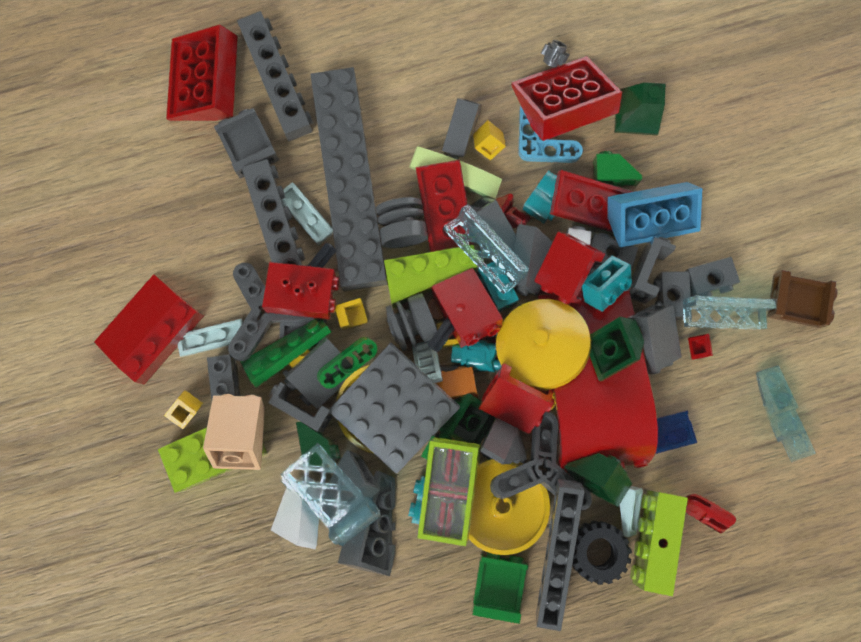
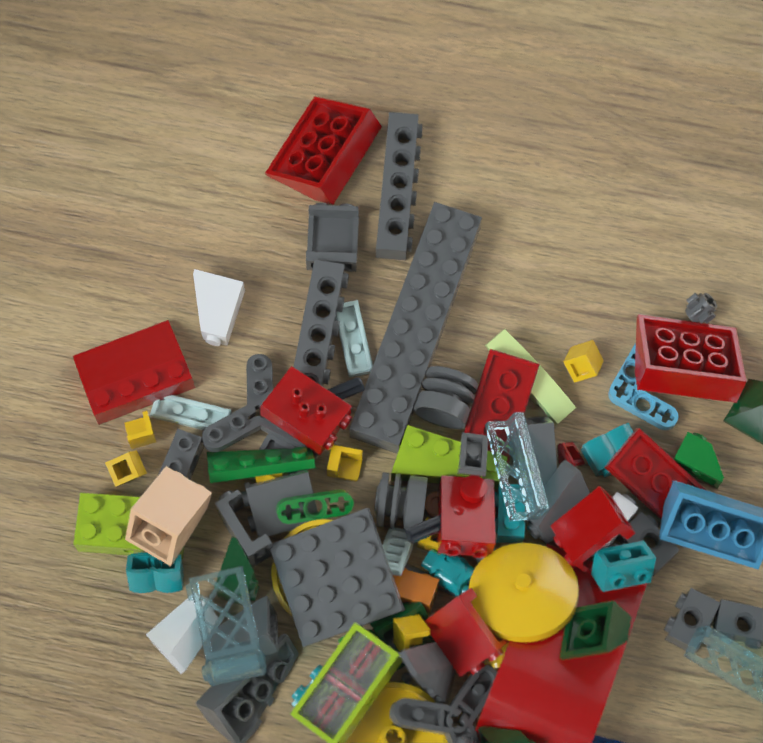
camera: 25 degrees right, 10 degrees down
dark grey slope [442,98,482,160] -> none
red slope [495,193,514,215] -> none
dark grey panel [628,305,682,375] -> none
dark grey panel [629,237,676,304] -> none
red slope [688,333,713,360] -> none
none -> yellow panel [124,410,157,449]
none -> teal brick [126,552,184,593]
none -> white slope [193,269,245,346]
none -> yellow panel [393,615,430,652]
none -> dark grey slope [457,433,488,477]
none -> red tile [460,475,488,503]

